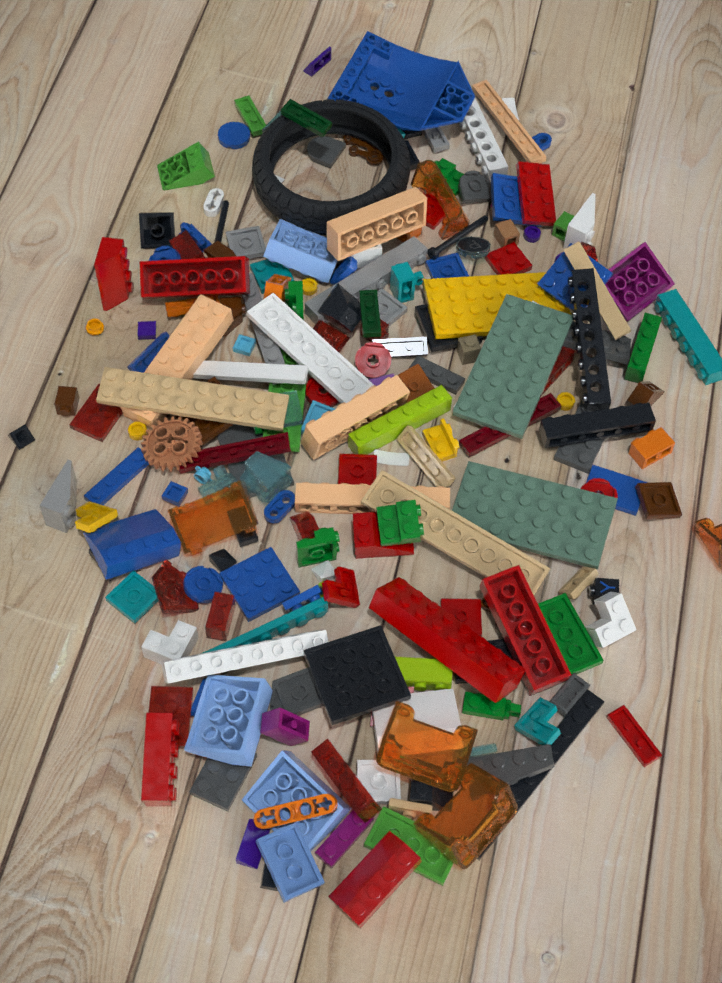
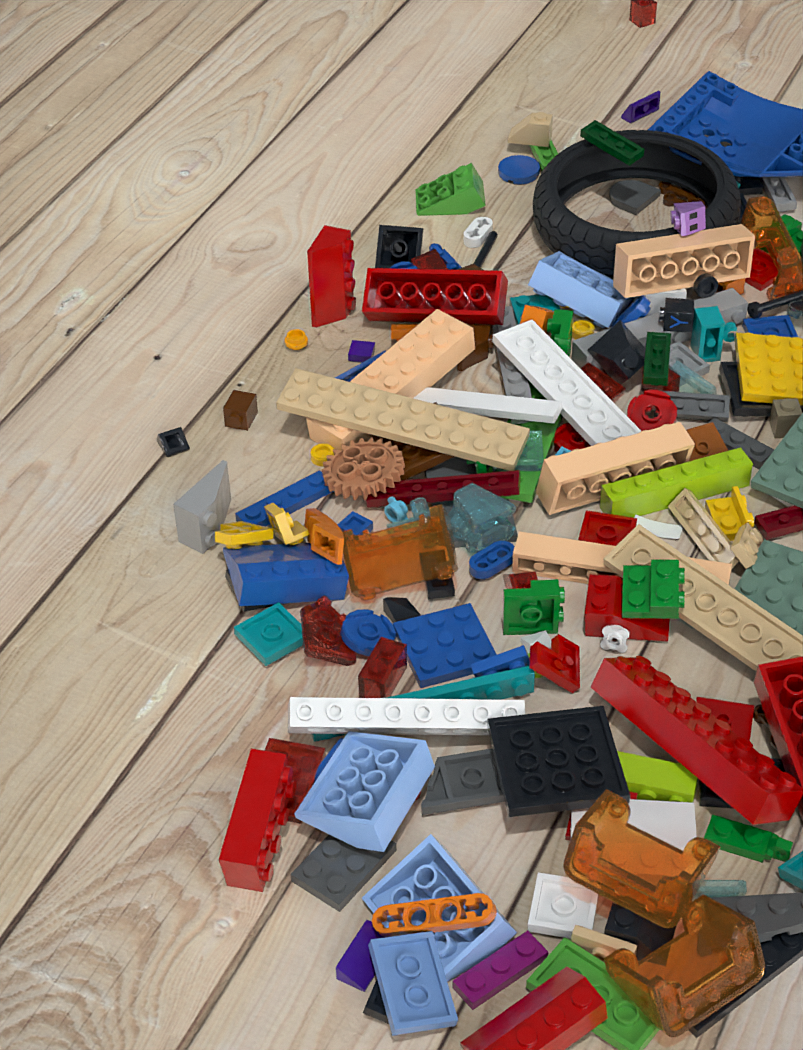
camera: 15 degrees right, 15 degrees down
clear red plate [69,384,123,442] -> none
white brick [141,620,198,664] -> none
light grey plate [226,226,266,259] -> none
medium azure tile [233,334,256,356] -> none
magenta brick [260,707,310,746] -> none
clear red brick [311,738,382,823] -> none
none -> yellow bracket [264,503,309,545]
none -> orange slope [304,508,344,565]
none -> tan slope [508,112,553,147]
none -> white plate [600,625,630,653]
none -> black brick [659,298,694,333]
none -> medium lavender slope [670,201,706,236]
none -> clear light blue tile [671,361,717,395]
none -> black tile [693,273,718,298]
none -> tan plate [730,523,763,569]

